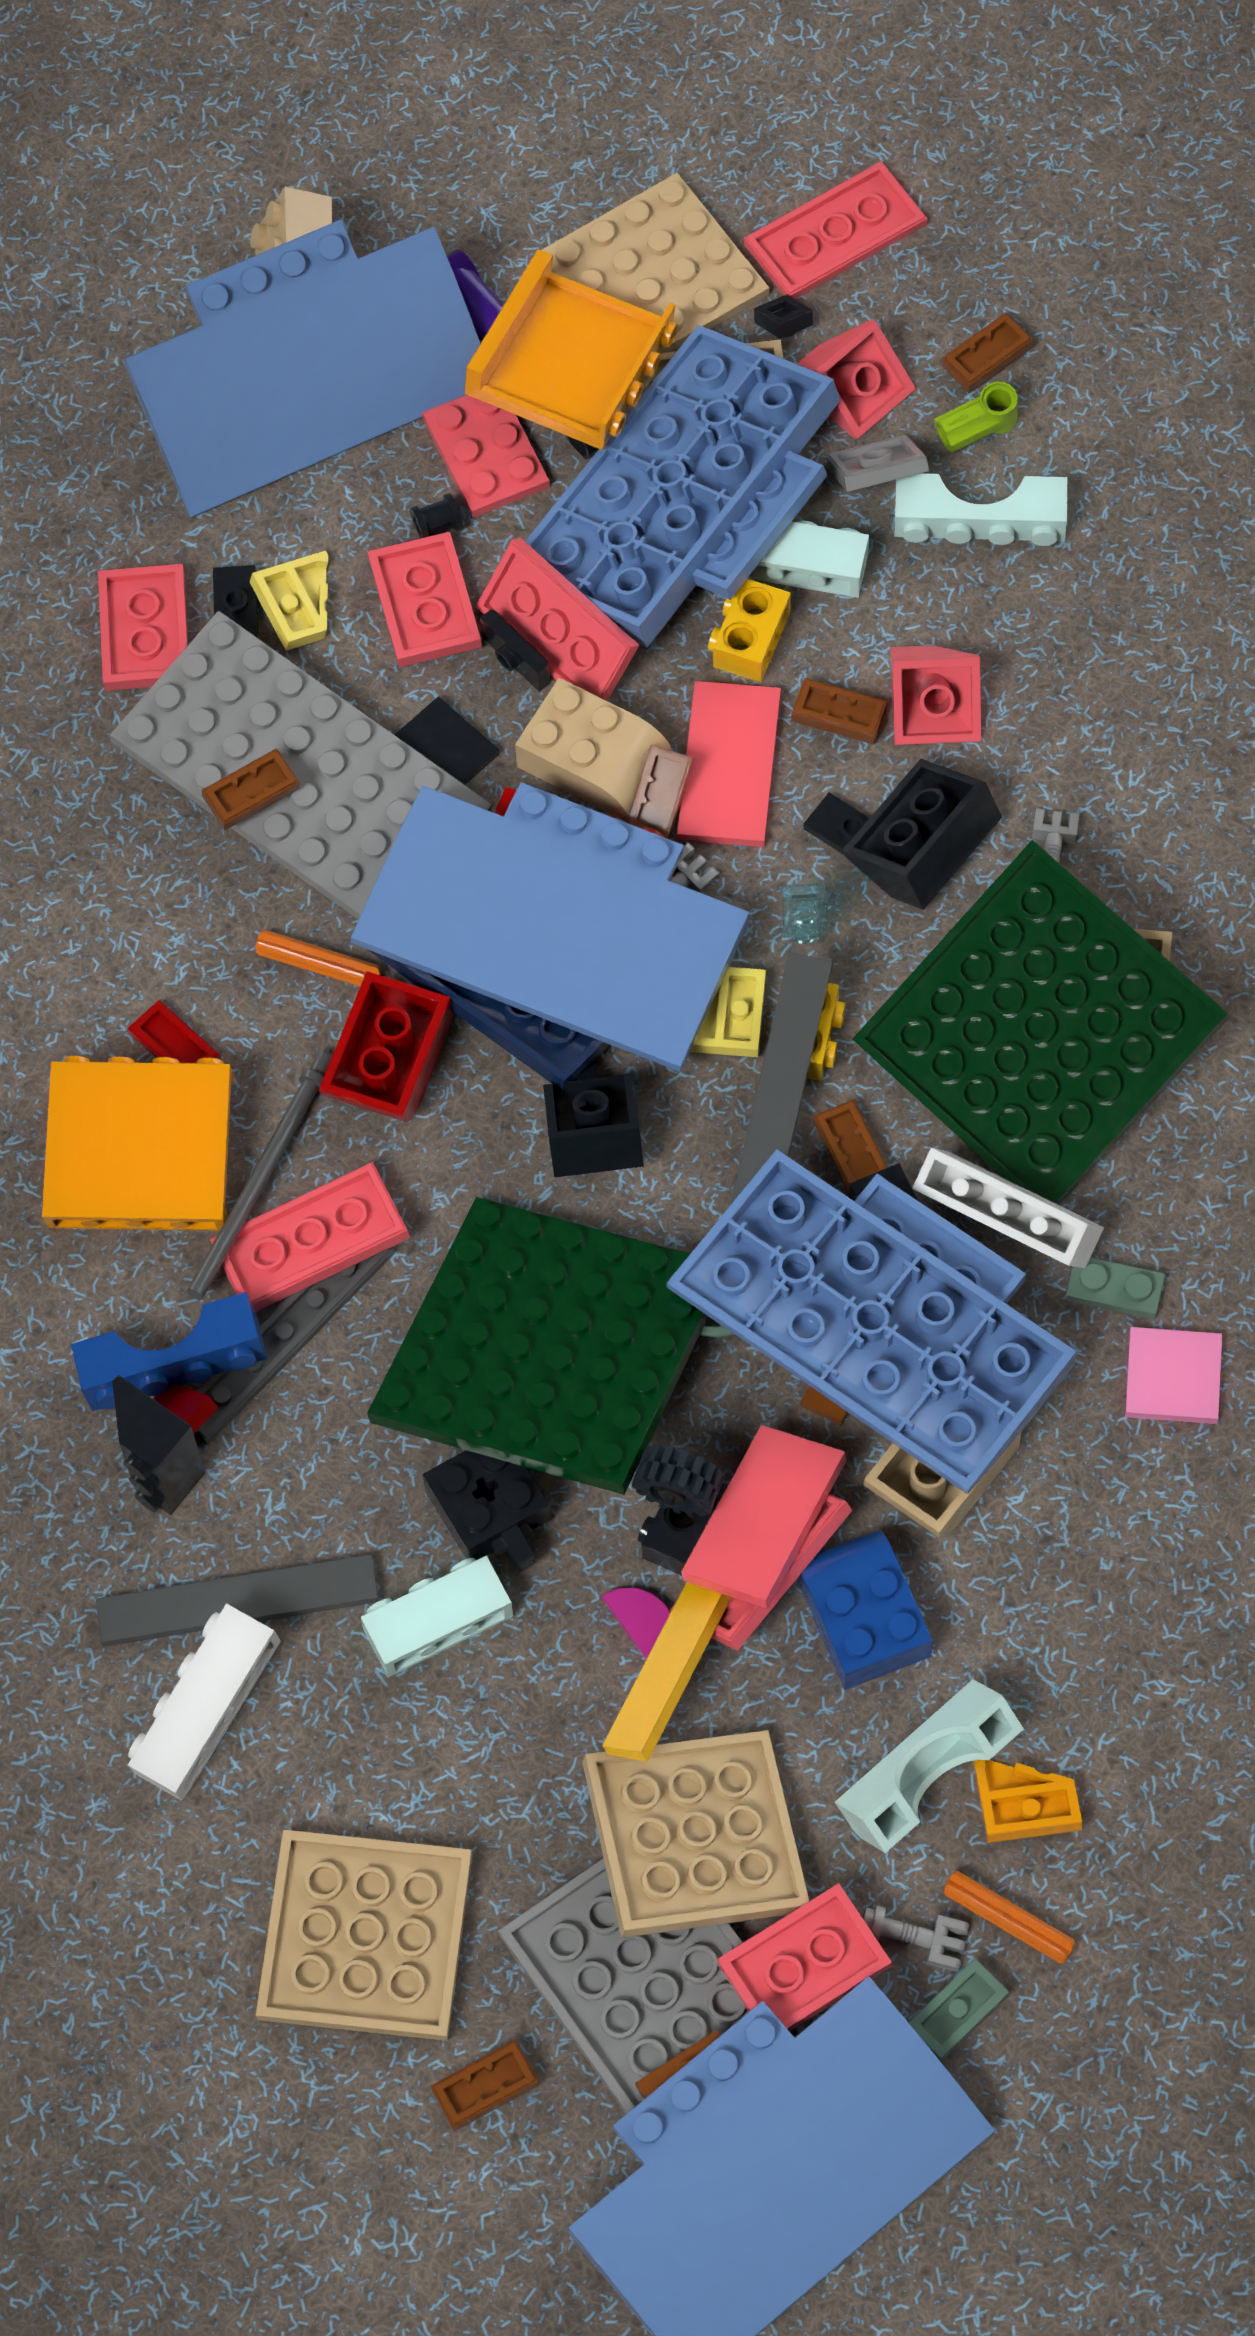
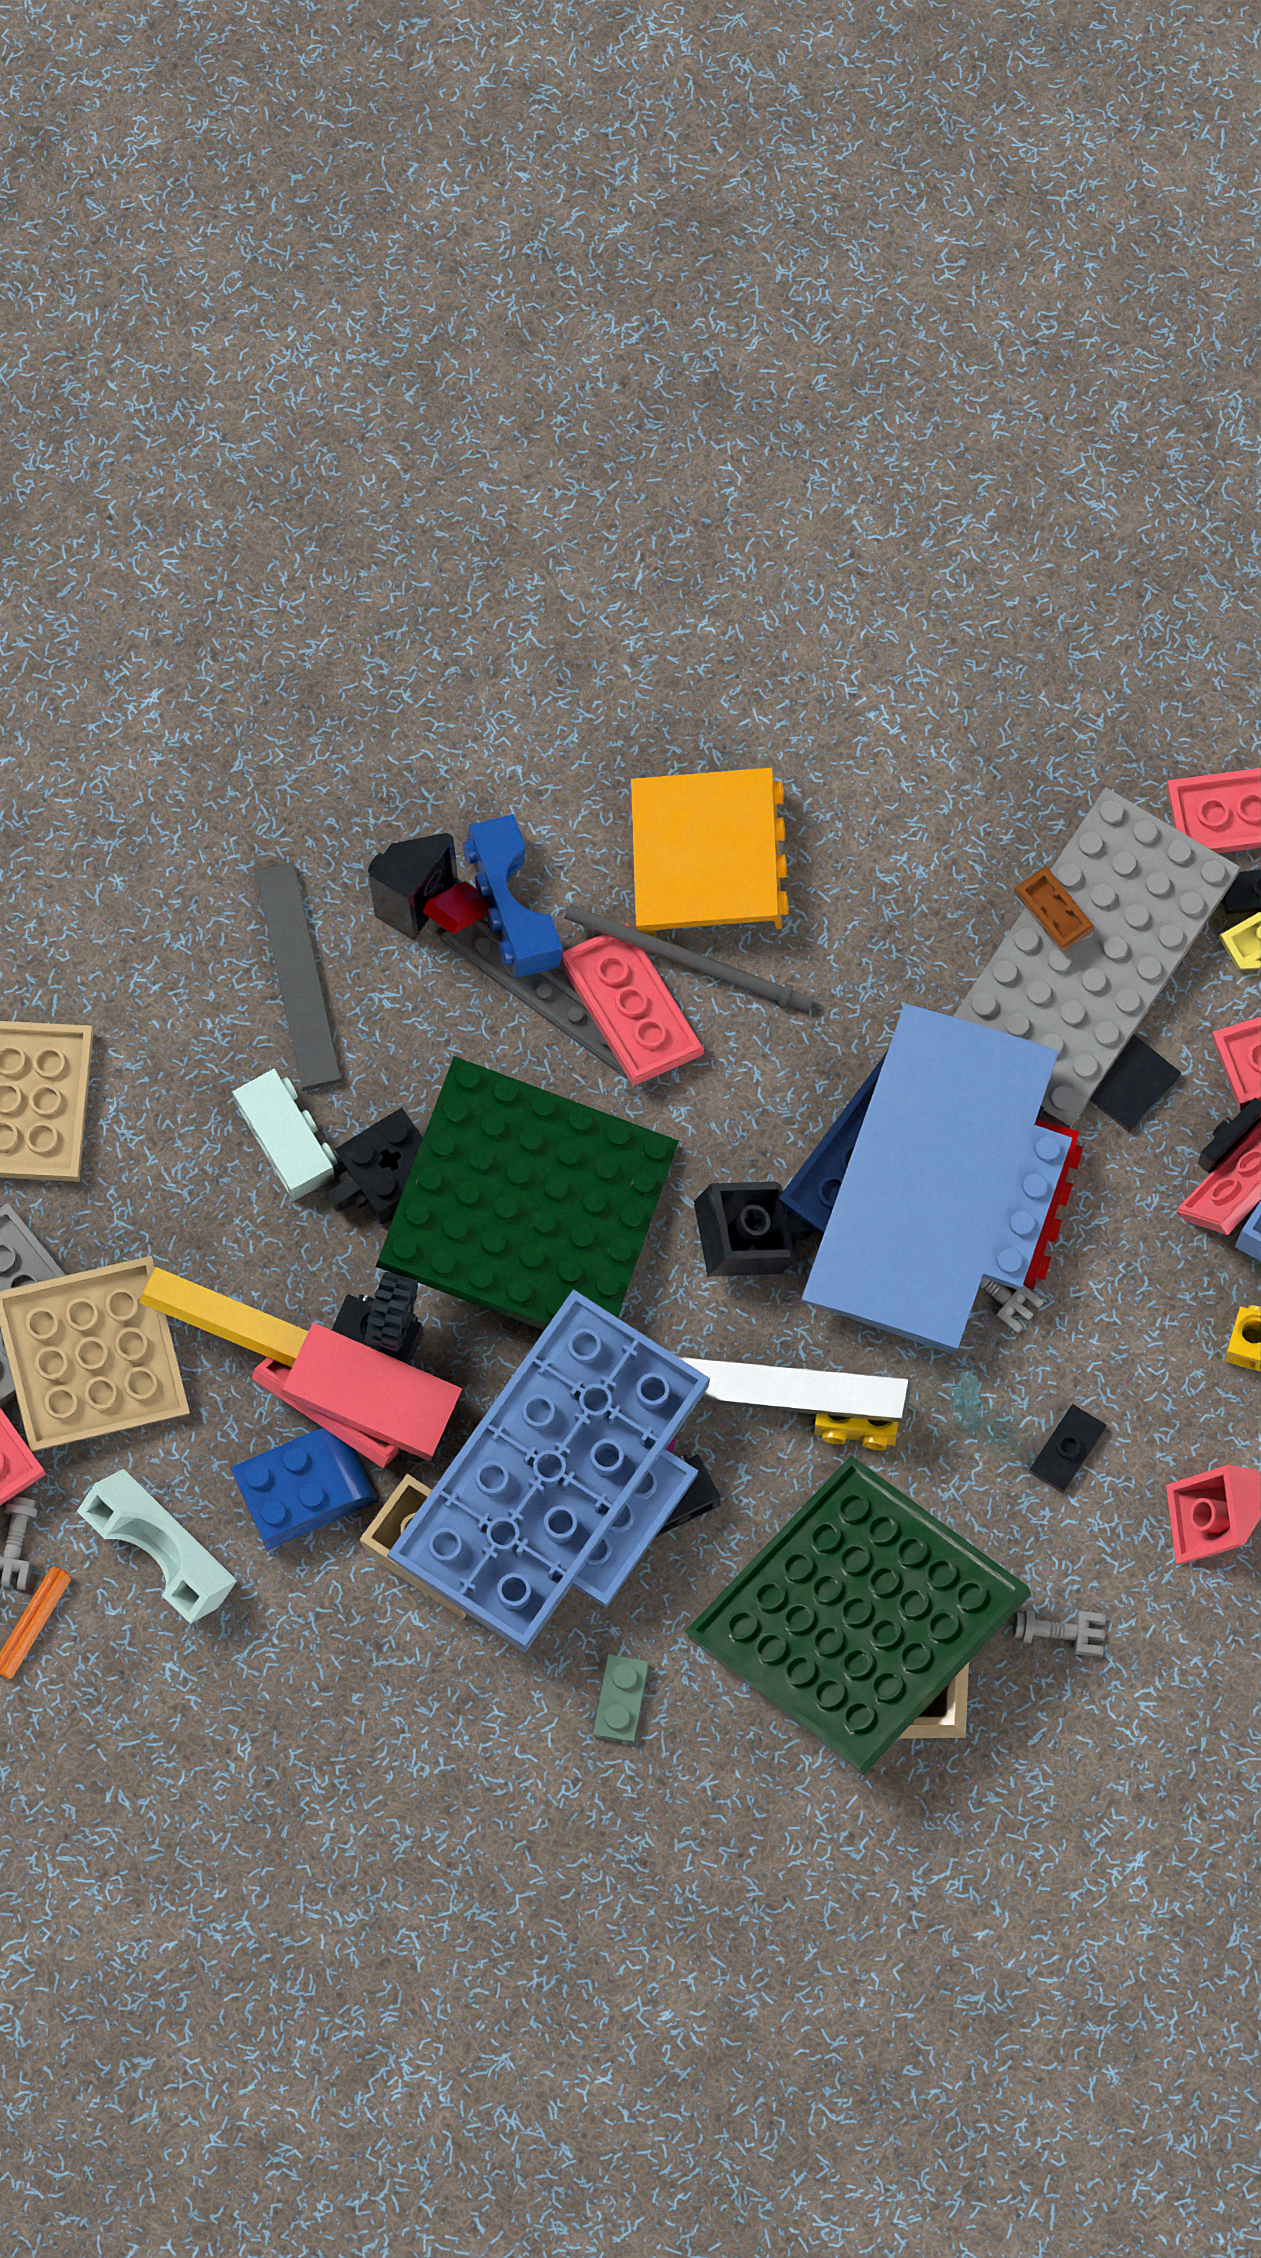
camera: 85 degrees right, 5 degrees up
red tile [127,1000,221,1063] -> none
white brick [128,1603,281,1801] -> none
orange axle [255,930,382,987] -> none
red brick [319,971,455,1122] -> none
tan brick [515,678,672,822] -> none
dark pink tile [602,1588,670,1660] -> none
plate [627,745,694,838] -> none
coral tile [677,681,781,847] -> none
light yellow wing [690,967,766,1057] -> none
dark orange plate [791,678,887,744] -> none
dark orange plate [813,1099,888,1195] -> none
black slope [842,759,1002,910] -> none
white brick [912,1148,1104,1269] -> none
light orange wing [973,1760,1082,1843] -> none
bright pink tile [1125,1327,1222,1424] -> none

